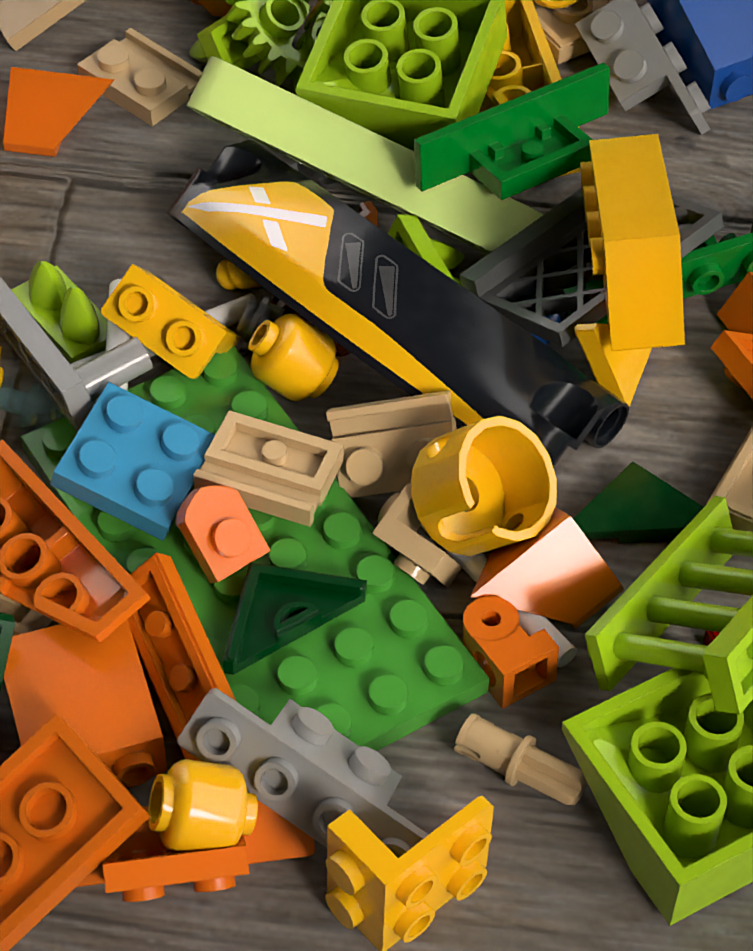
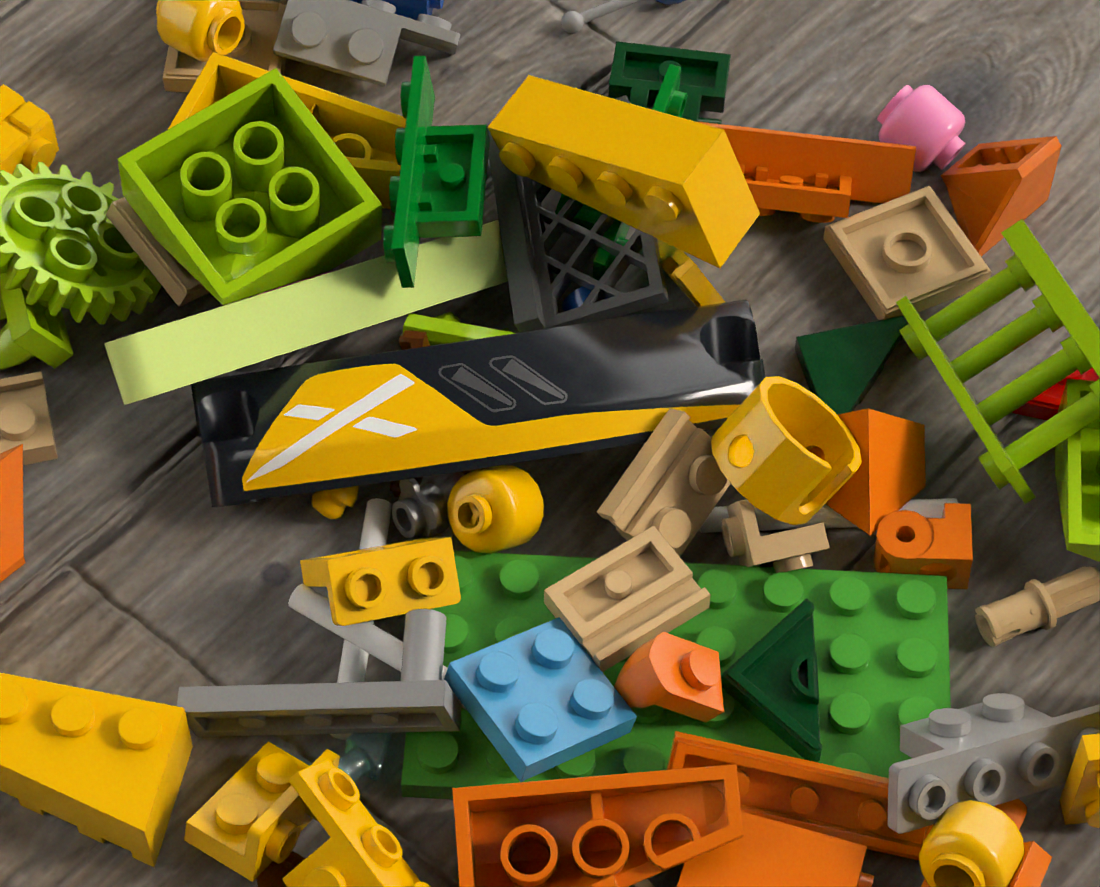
camera: 55 degrees left, 5 degrees up
lime tile [11,261,107,364] -> none

